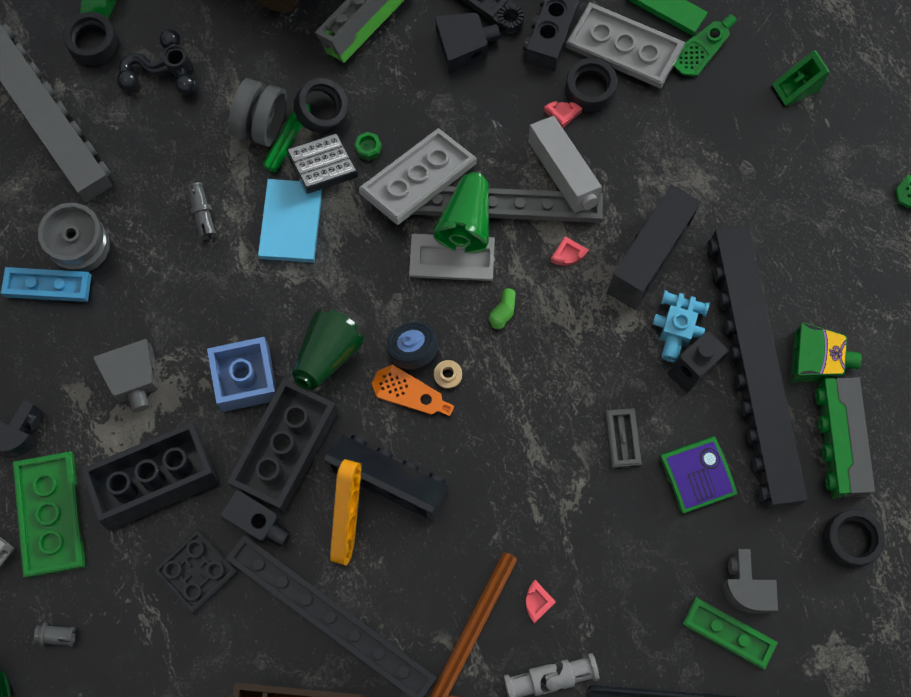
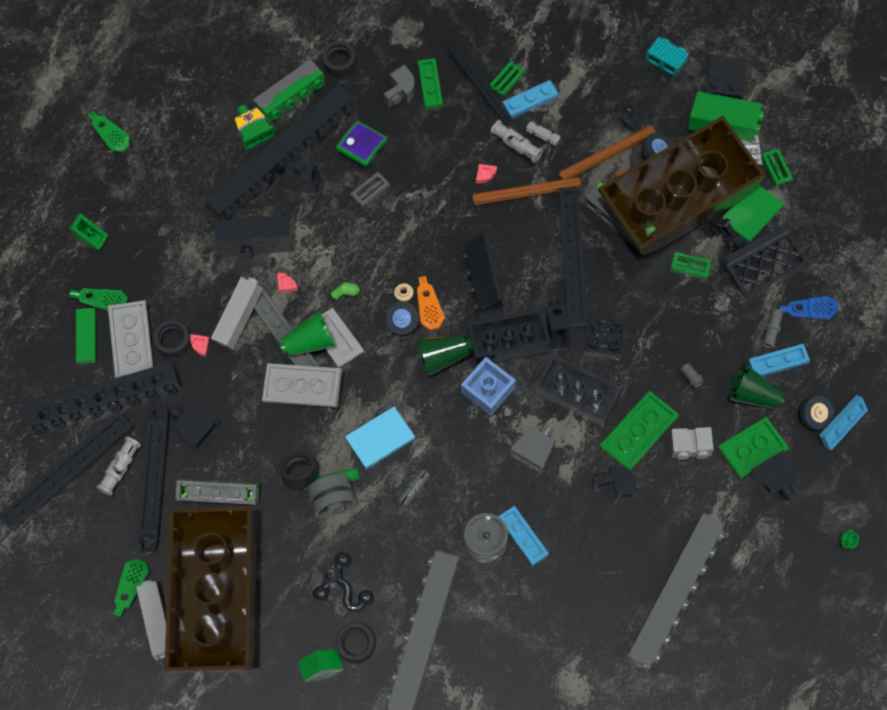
camera: 125 degrees left, 5 degrees down
tile [286,133,358,194] -> none
light orange beam [330,459,361,566] -> none
green tile [354,132,382,161] -> none
medium azure piece [652,290,709,362] -> none

